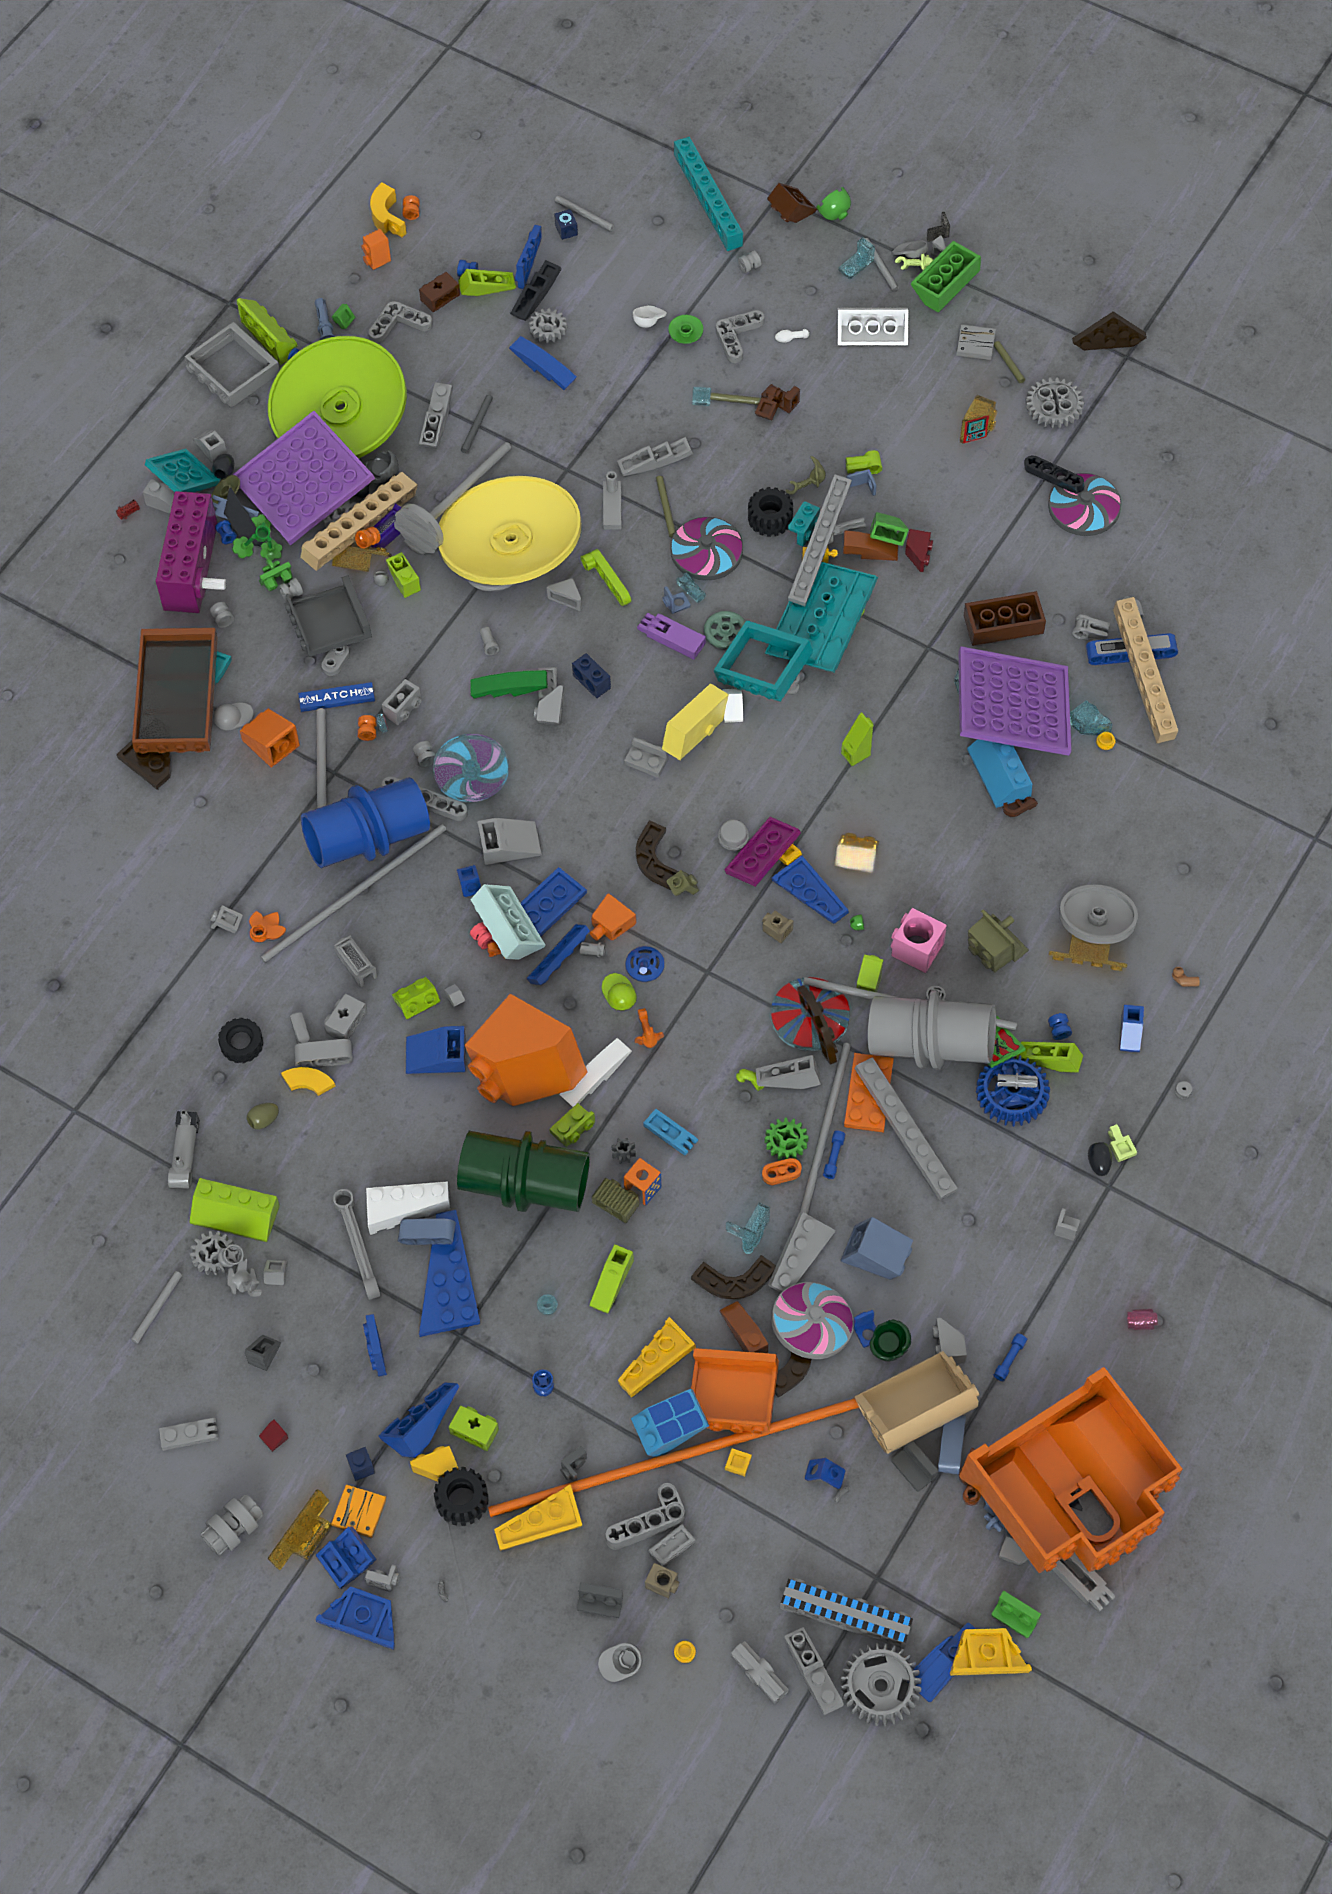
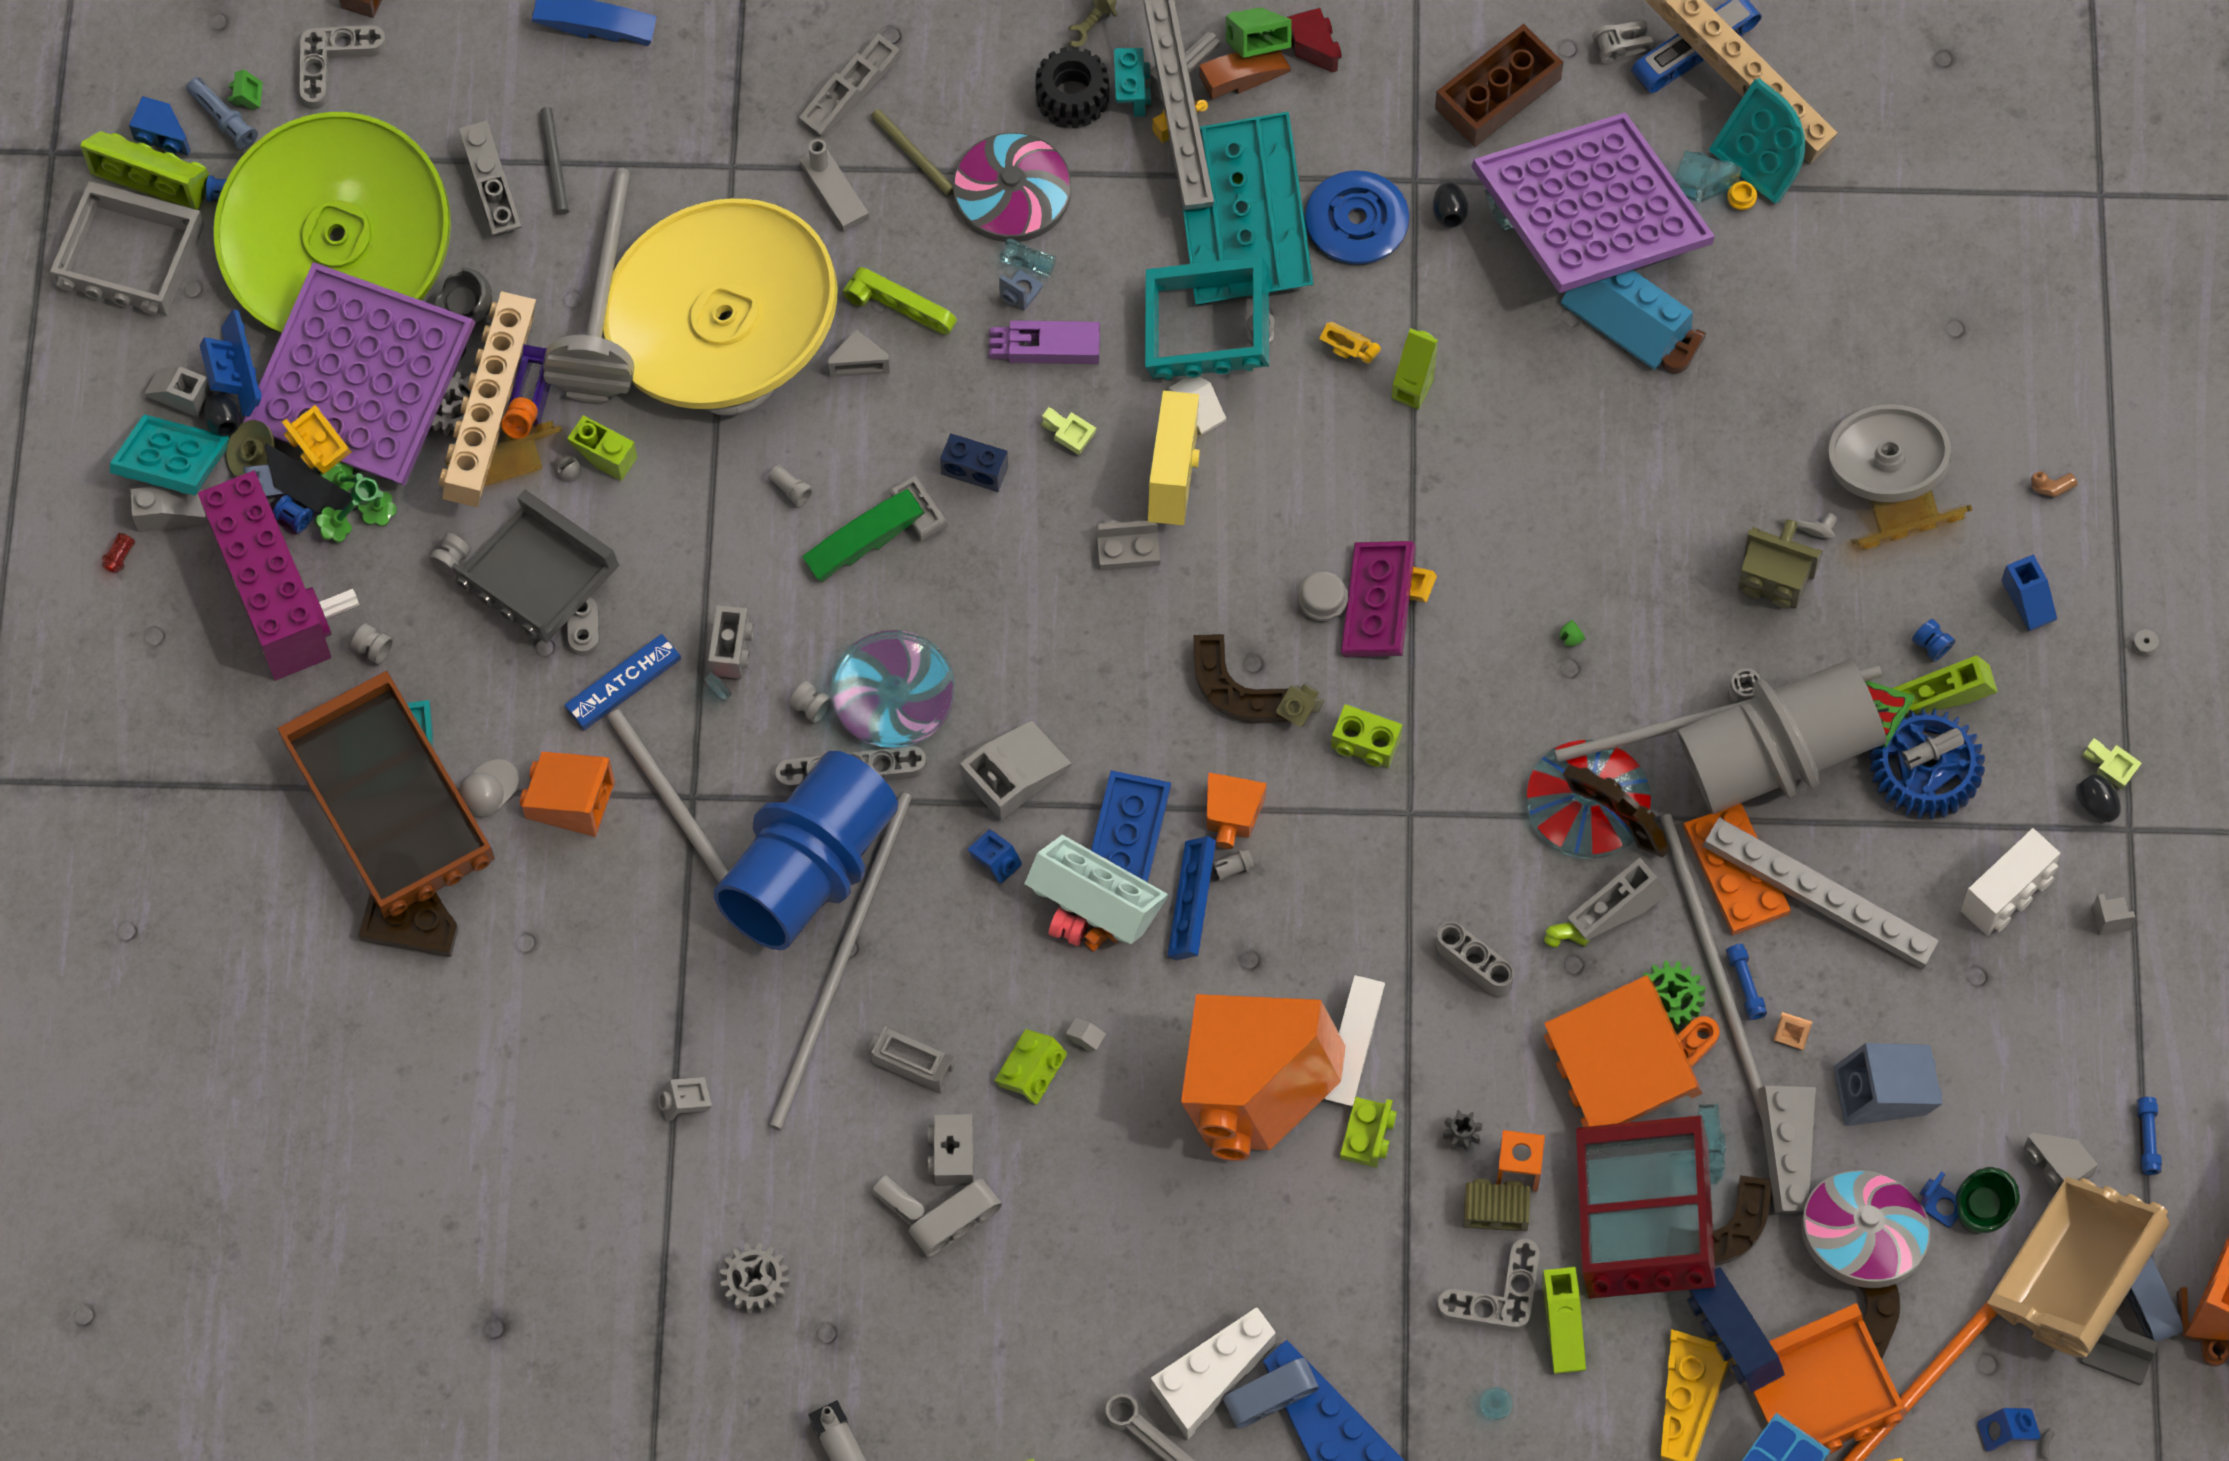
camera: 30 degrees left, 5 degrees up
black tyre [218,1018,264,1063] -> none
olive animal [247,1103,279,1130] -> none
orange plate [249,911,286,942] -> none
bright green hips [259,559,293,592] -> none
yellow tile [281,1067,336,1096] -> none
orange wheel [357,715,377,741] -> none
blue slope [406,1026,466,1074] -> none
dark green piece [457,1130,590,1212] -> none
light grey slope [534,685,565,725] -> none
lime cap [602,973,637,1010] -> none
blue dish [625,946,664,982] -> none
orange piece [634,1008,664,1048] -> none
dark azure hinge [643,1109,698,1155] -> none
sand green plate [704,611,745,649] -> none
dark orange slope [720,1301,769,1353] -> none
dark tan brick [762,910,793,943] -> none
blue wing [772,856,849,924] -> none
clear yellow slope [834,833,879,872] -> none
lime slope [856,954,883,992] -> none
bright pink brick [890,908,947,973] -> none
none -> blue slope [129,96,191,155]
none -> blue bracket [199,310,262,417]
none -> yellow bracket [282,405,352,475]
none -> light grey gear [720,1243,790,1314]
none -> yellowish green plate [1041,407,1096,455]
none -> blue piece [1305,170,1409,264]
none -> yellow piece [1319,322,1381,363]
none -> lime brick [1331,704,1403,768]
none -> black animal [1433,182,1468,228]
none -> light grey beam [1436,922,1514,997]
none -> light grey beam [1437,1239,1540,1332]
none -> orange panel [1544,975,1703,1127]
none -> window [1576,1115,1716,1299]
none -> dark blue brick [1686,1267,1785,1393]
none -> teal plate [1708,78,1805,204]
none -> light nougat slope [1773,1012,1812,1050]
none -> light grey bar [1778,513,1837,538]
none -> white brick [1960,828,2061,936]

